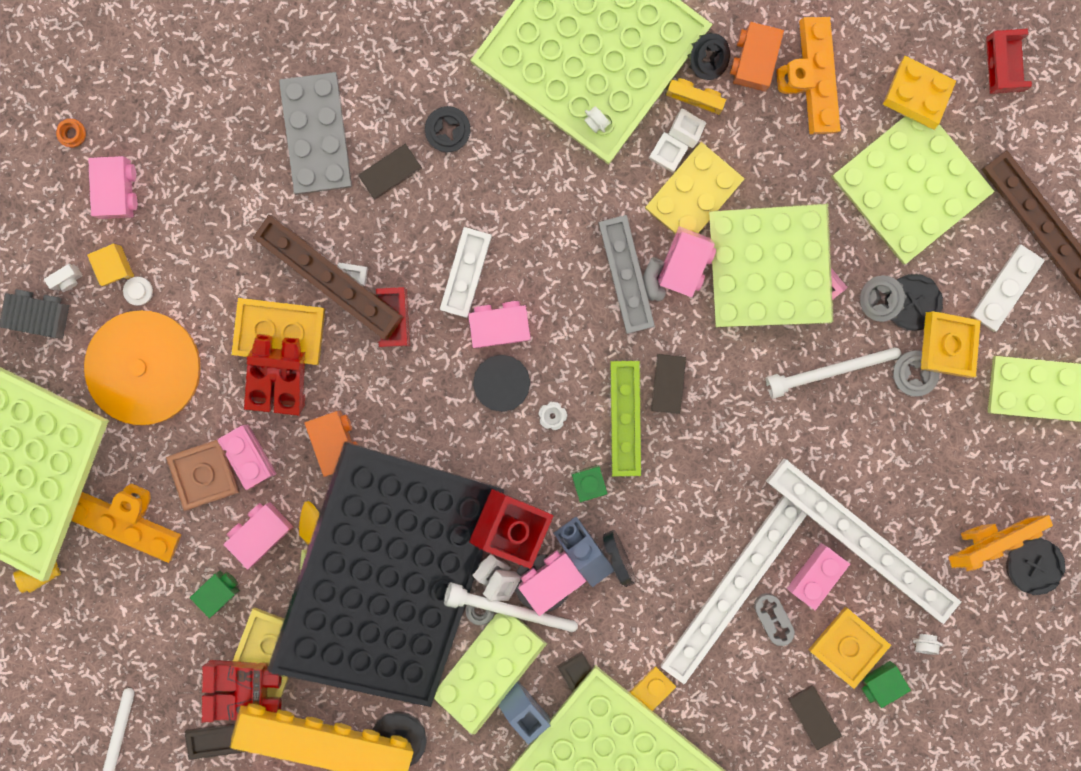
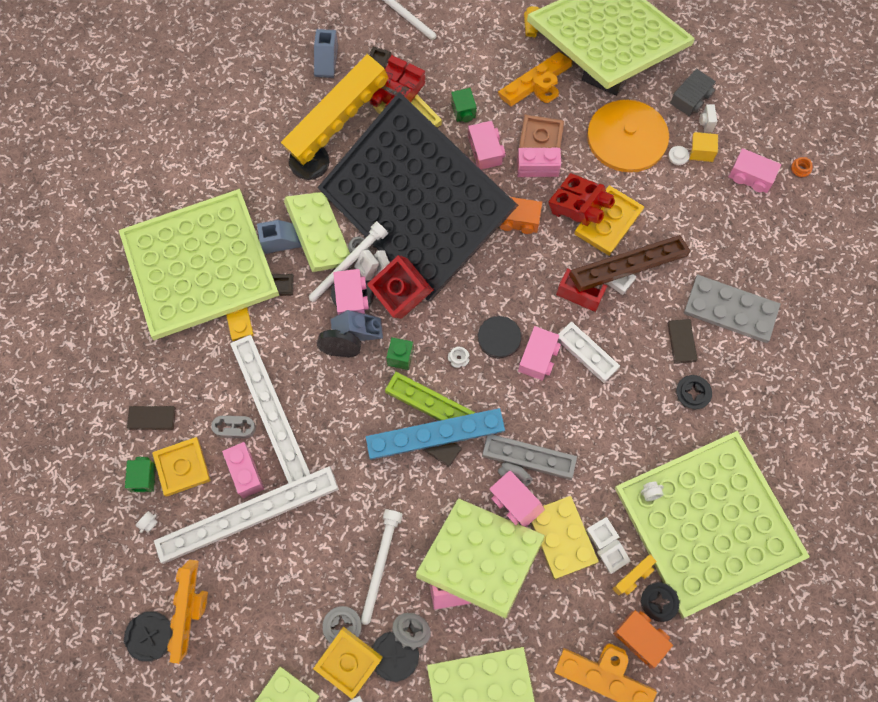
camera: 120 degrees right, 20 degrees down
none -> dark azure plate [366,408,505,460]

